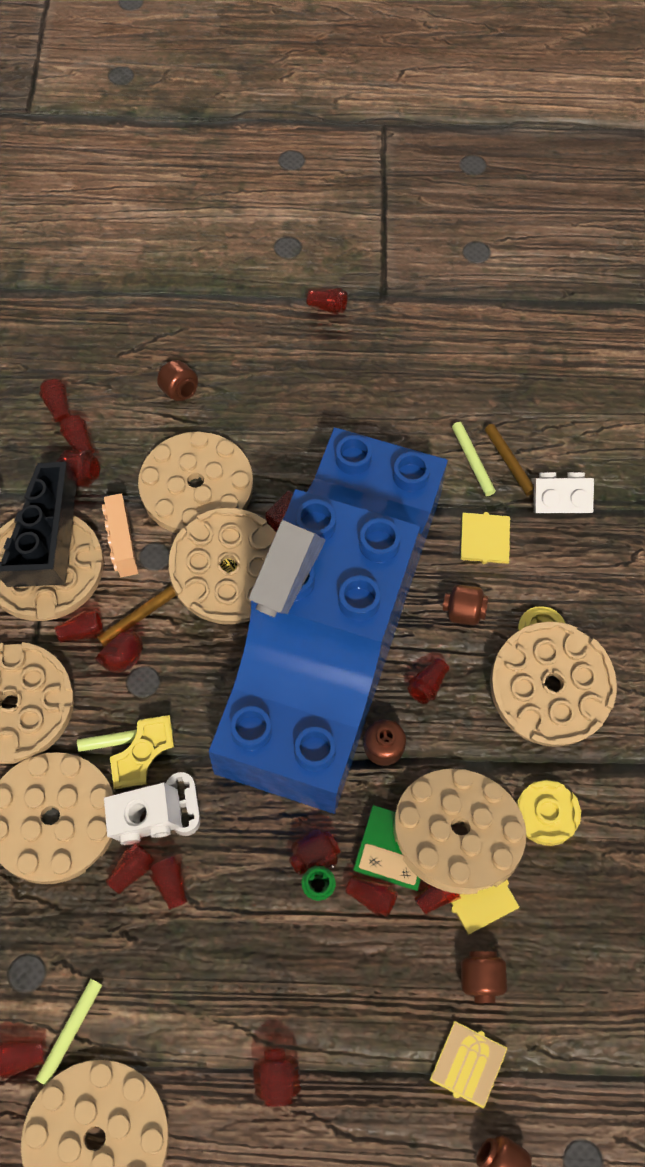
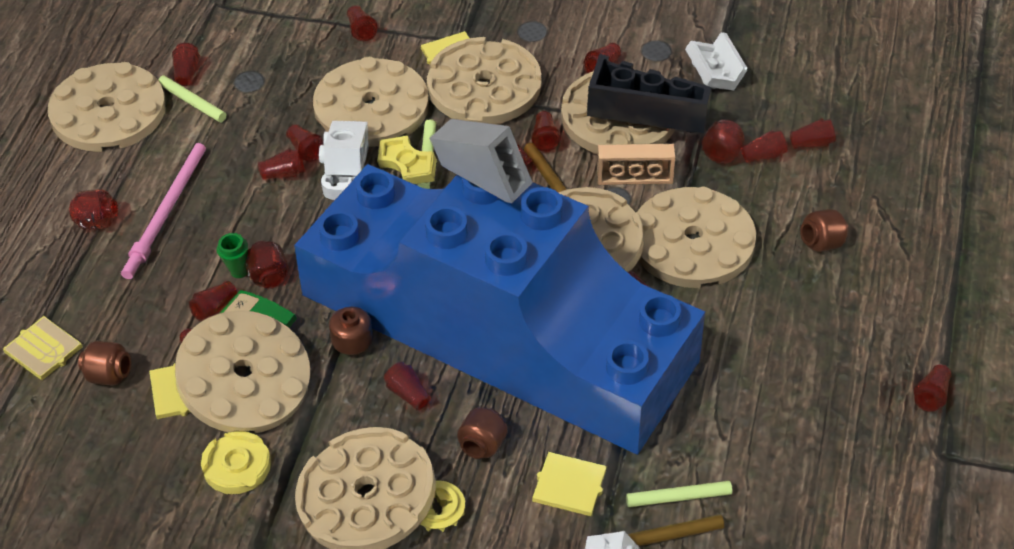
camera: 105 degrees right, 15 degrees down
none -> bright pink bar [121,143,206,279]

